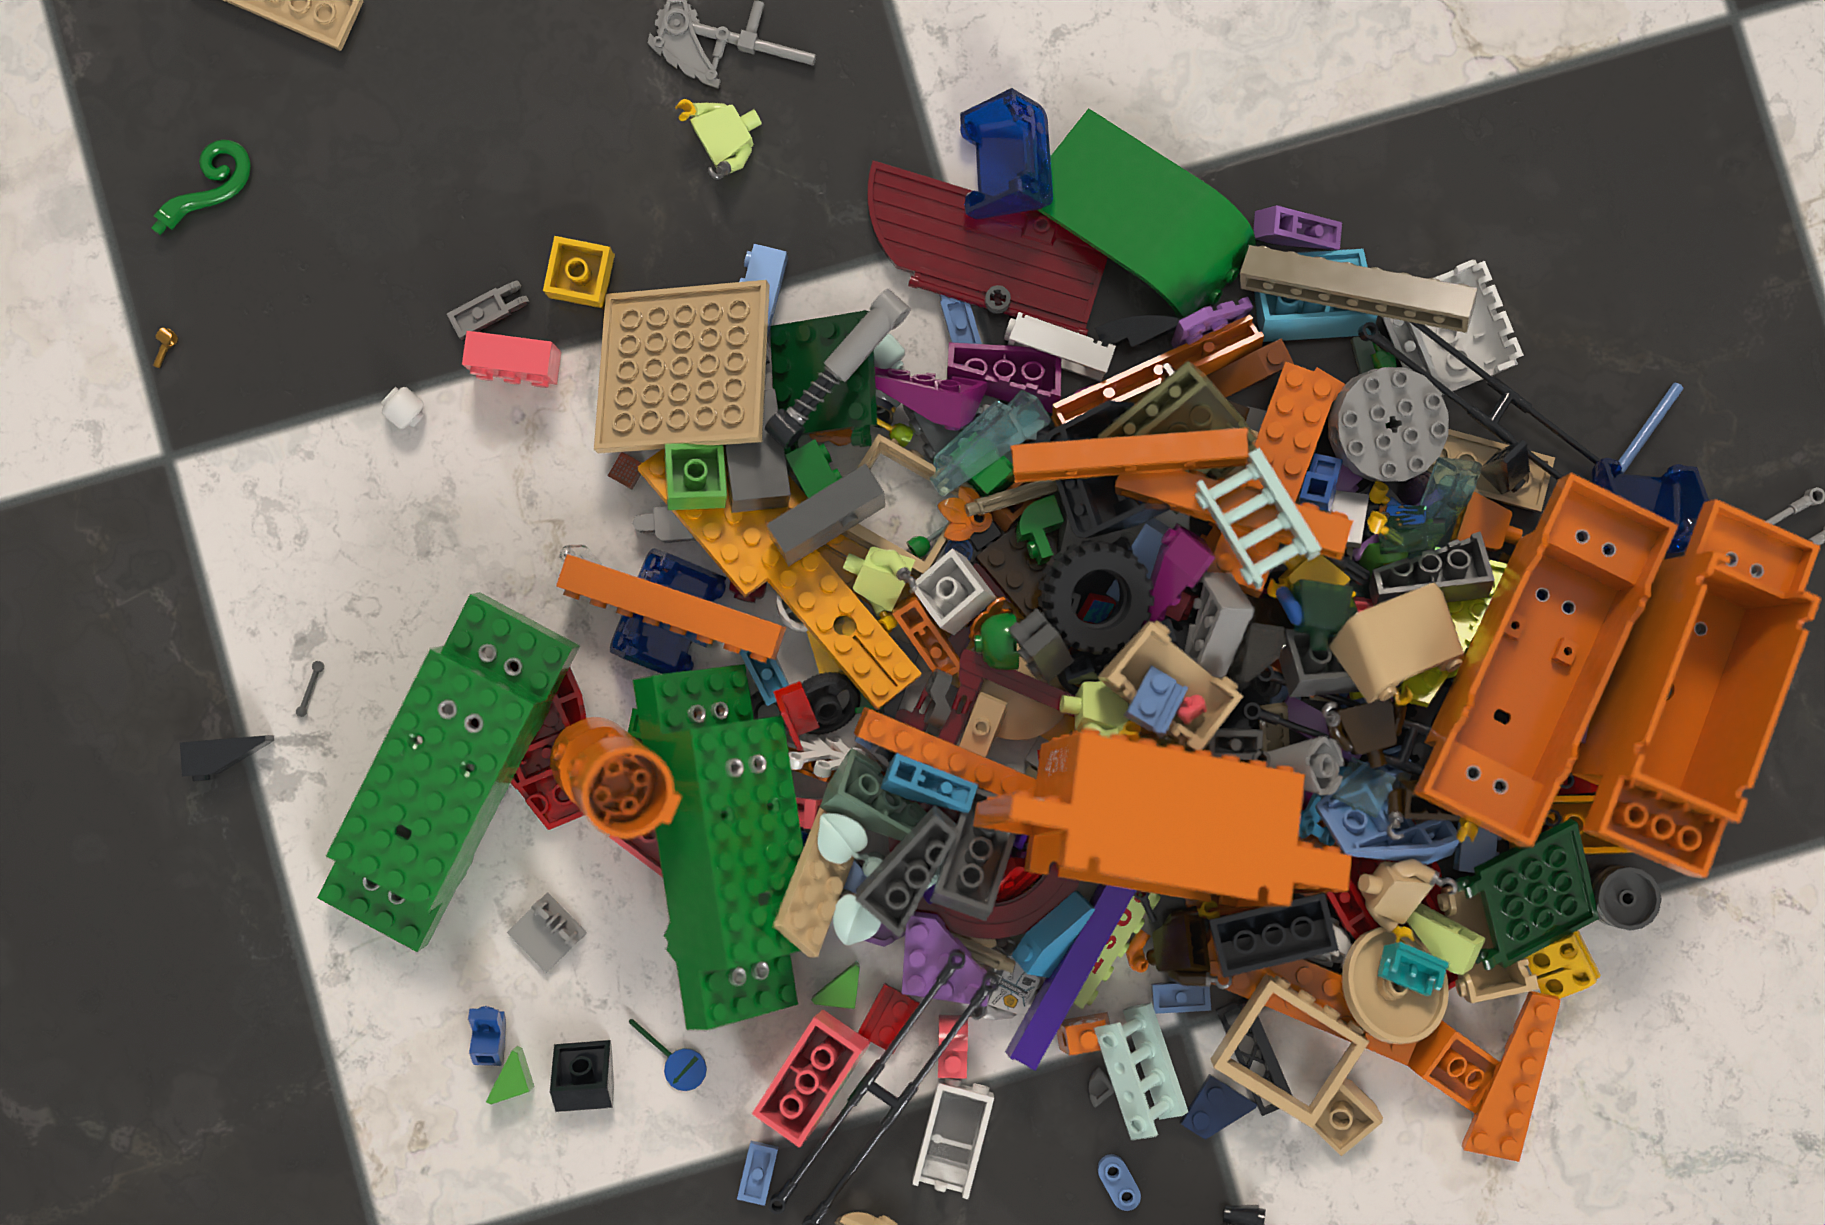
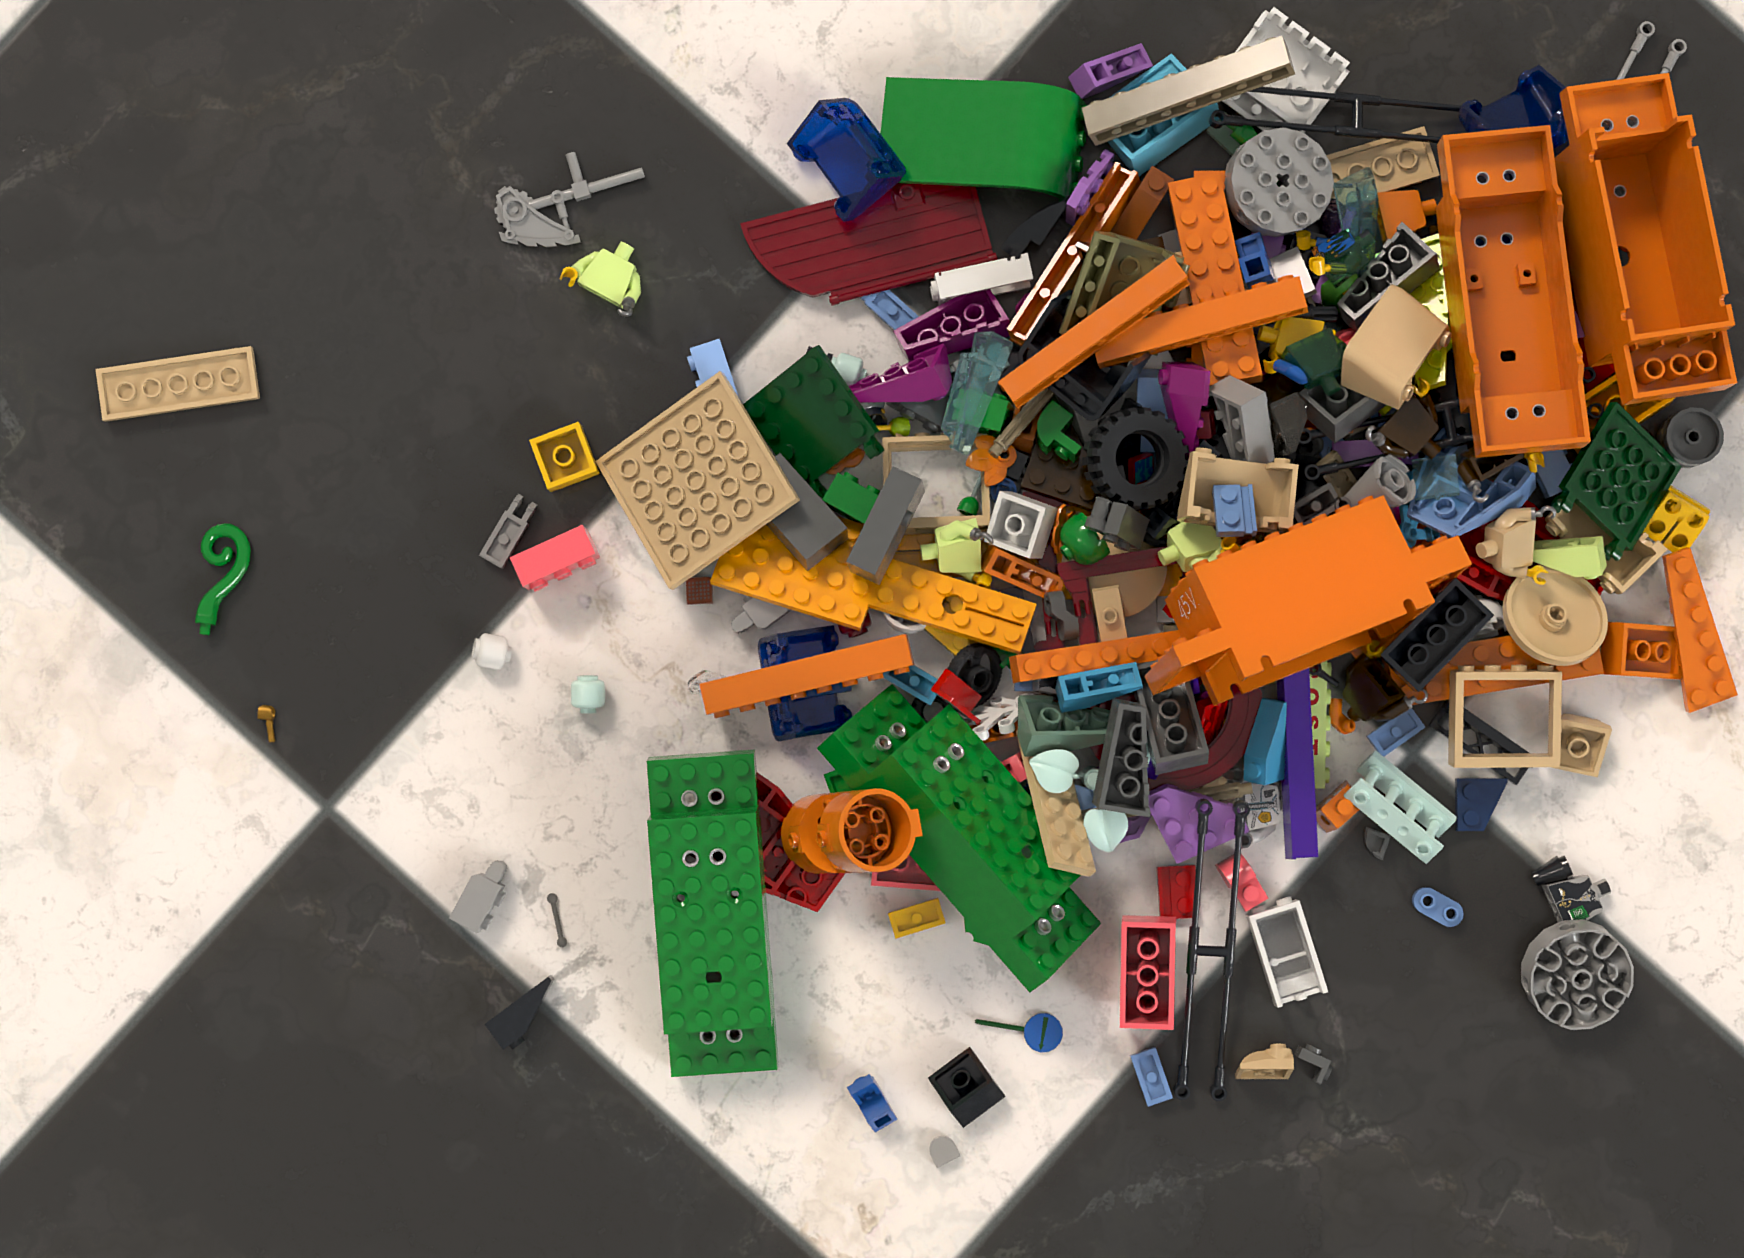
camera: 30 degrees left, 0 degrees up
bright green slope [486,1046,535,1105] -> none
light grey hinge [507,892,587,973] -> none
bright green brick [664,443,727,510] -> none
piece [764,289,911,449] -> none
bright green slope [811,961,860,1009] -> none
dark grey bush [985,285,1011,314] -> none
coral piece [1176,695,1207,724] -> none
light aqua fence [1194,448,1321,590] -> none
teal hinge [1377,942,1449,996] -> none
black slope [1478,440,1530,494] -> none
medium blue bar [1613,383,1683,475] -> none
none -> light grey hinge [449,860,508,933]
none -> light aqua head [571,675,605,713]
none -> yellow plate [888,898,946,939]
none -> light grey tile [929,1136,960,1168]

